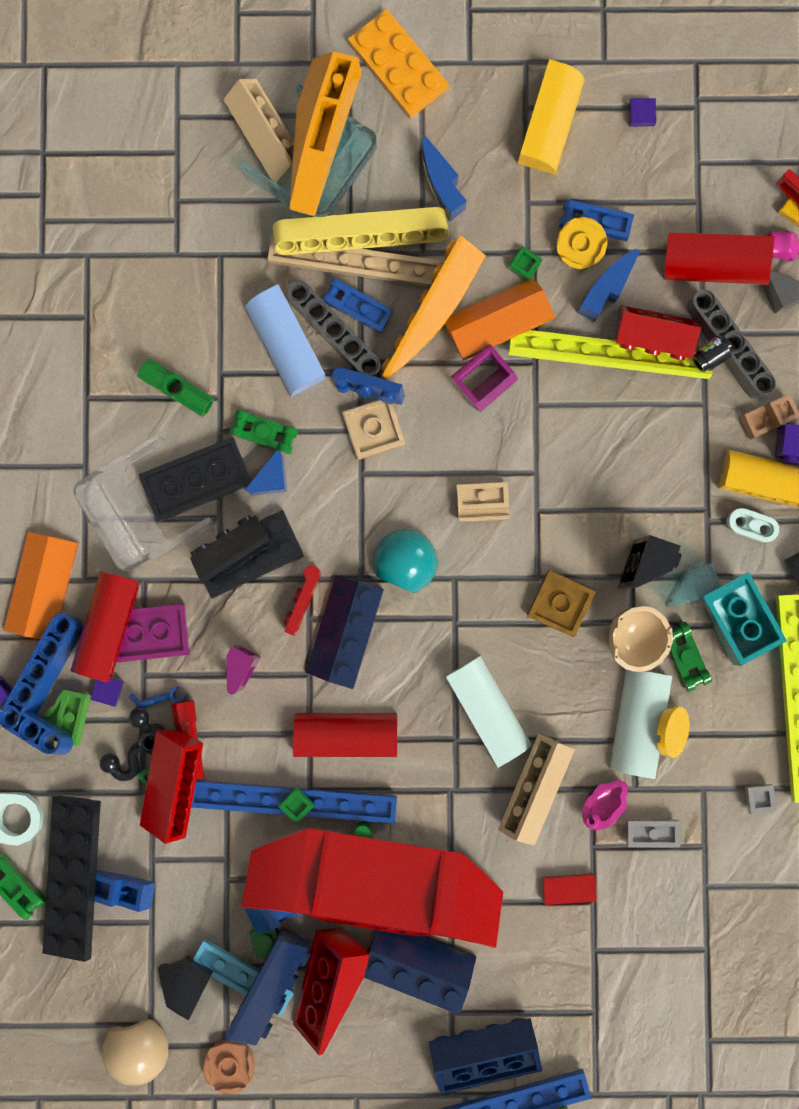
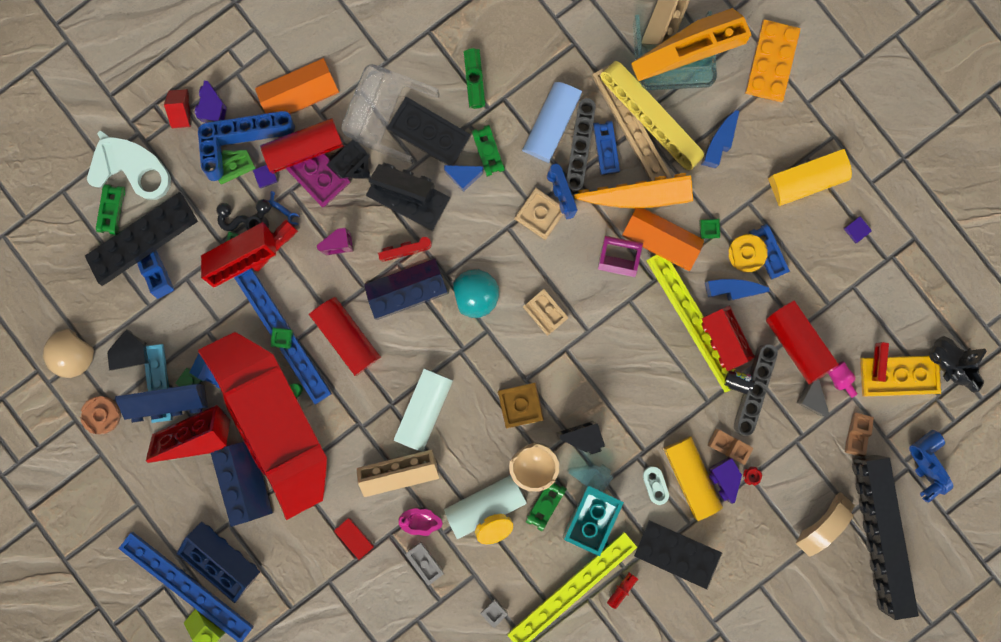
camera: 55 degrees right, 0 degrees up
none -> black slope [327,139,370,179]

